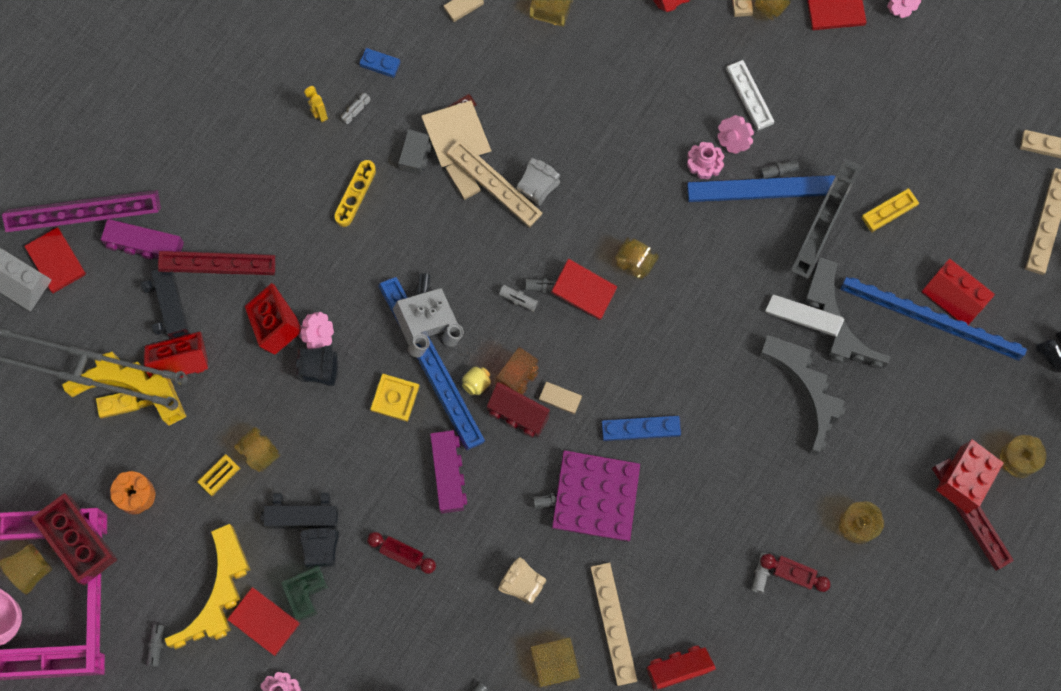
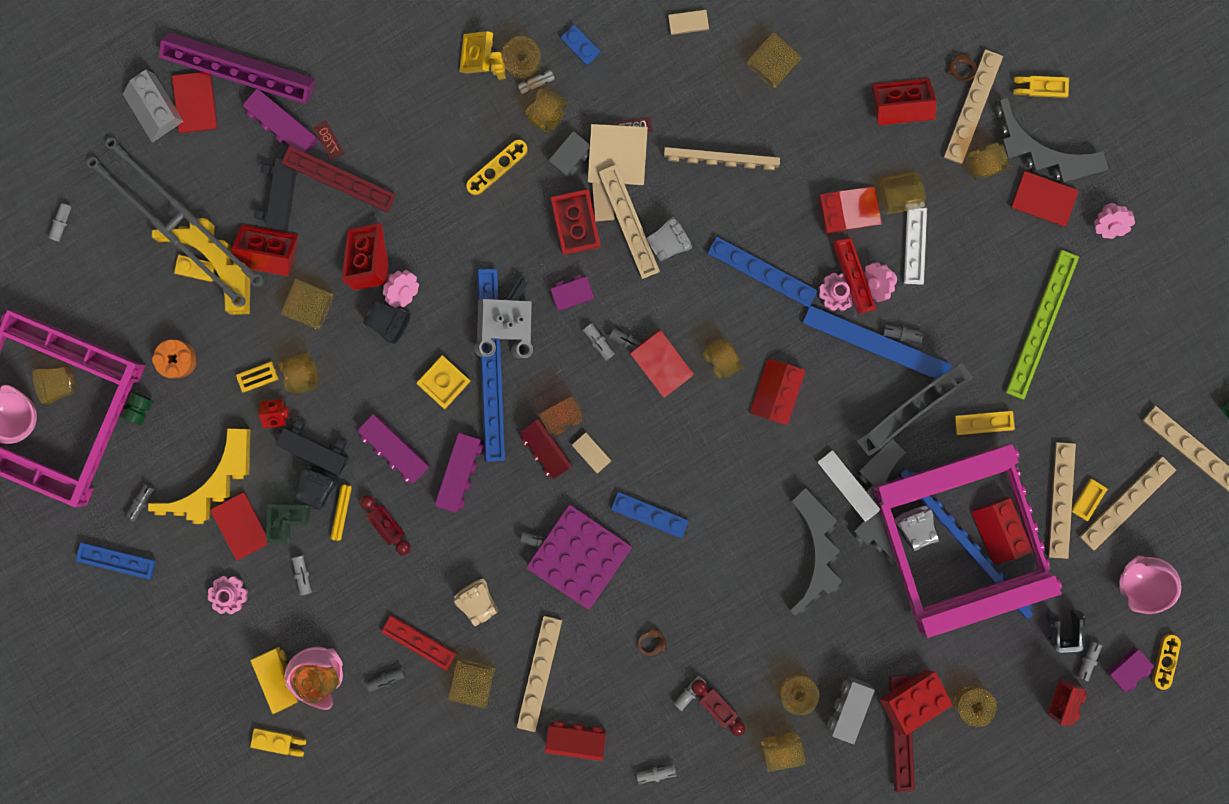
camera: 25 degrees right, 15 degrees up
dark red brick [31,493,118,585] -> none
light yellow head [462,367,491,395] -> none
none -> dark green wheel [120,391,153,426]
none -> red brick [259,399,289,428]
none -> clear yellow brick [281,279,334,330]
none -> light grey pin [291,555,312,595]
none -> clear red sticker [313,120,344,161]
none -> yellow axle [330,484,352,541]
none -> magenta brick [358,414,431,484]
none -> red tile [381,615,457,671]
none -> yellow plate [459,31,493,74]
none -> clear yellow brick [502,36,542,79]
none -> clear yellow brick [525,88,568,134]
none -> red brick [551,189,601,256]
none -> magenta brick [551,275,594,312]
none -> light grey pin [636,764,676,784]
none -> reddish brown piece [638,627,666,656]
none -> tan plate [664,147,780,171]
none -> blue plate [708,237,818,308]
none -> red slope [750,359,806,425]
none -> clear yellow brick [761,733,806,772]
none -> red slope [818,187,882,235]
none -> light grey brick [827,676,875,744]
none -> red tile [833,238,876,314]
none -> dark pink door [872,444,1062,638]
none -> clear yellow slope [878,171,927,215]
none -> light grey piece [894,505,939,551]
none -> lime tile [1005,250,1079,400]
none -> tan plate [1047,442,1076,559]
none -> yellow tile [1071,479,1108,521]

